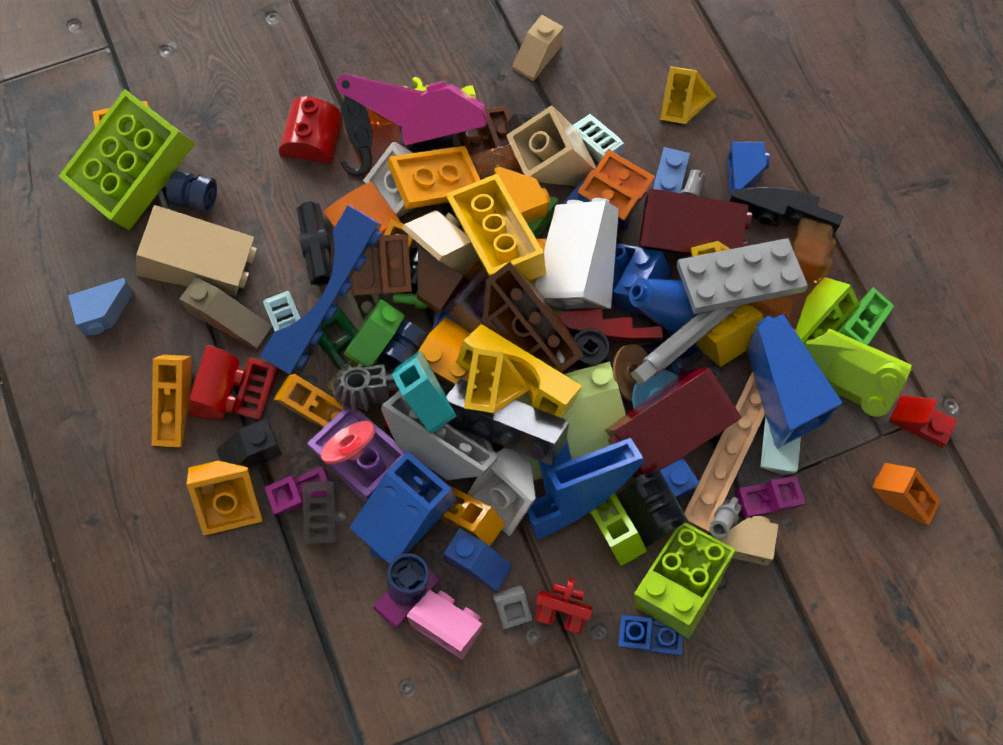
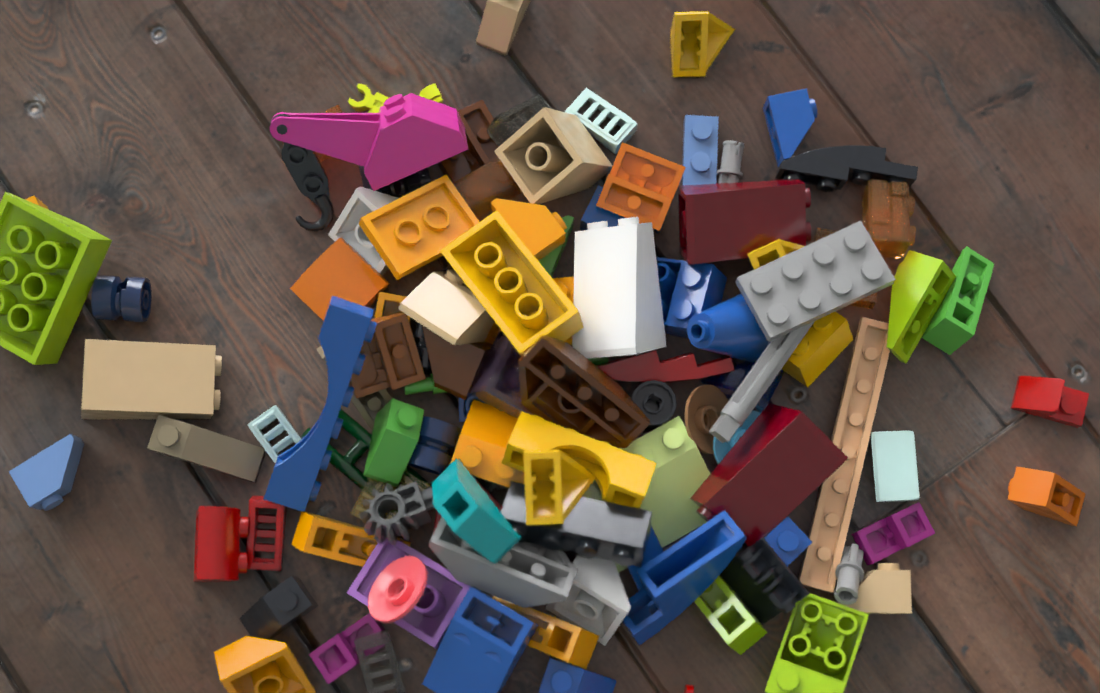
camera: 15 degrees left, 10 degrees up
light orange slope [151,354,192,447] -> none
red brick [279,96,343,164] -> none
black piece [296,201,332,286] -> none
blue slope [746,314,842,449] -> none
lime slope [805,329,912,417] -> none

